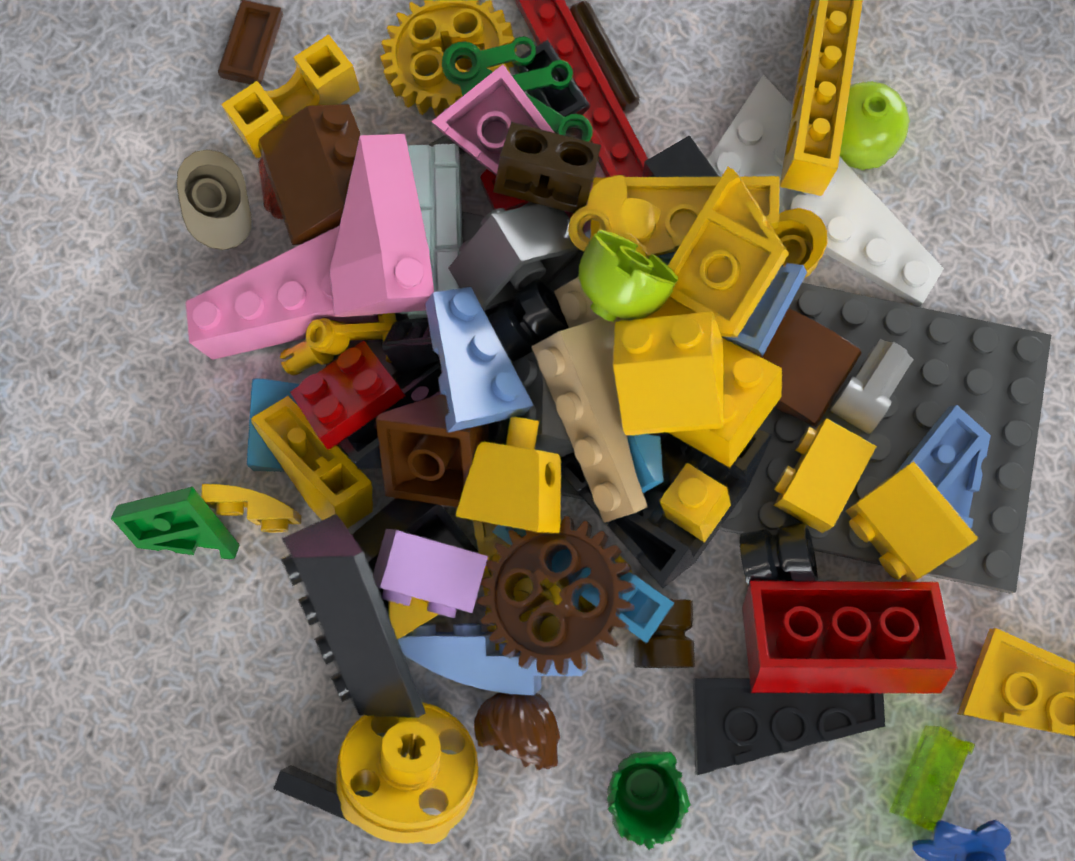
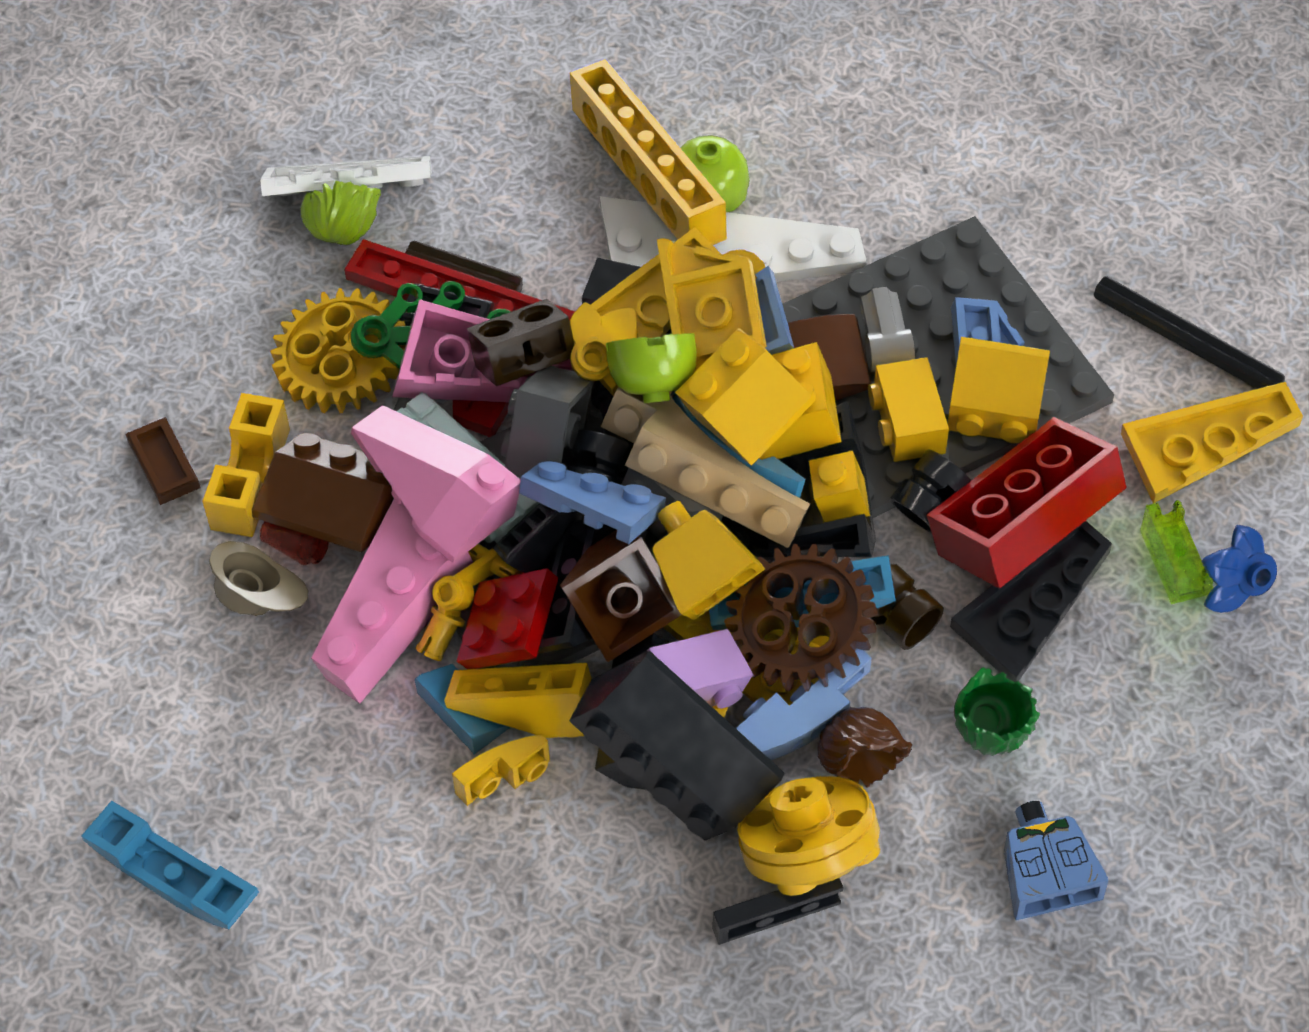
camera: 40 degrees left, 20 degrees down
green wing [111,486,240,560] -> none

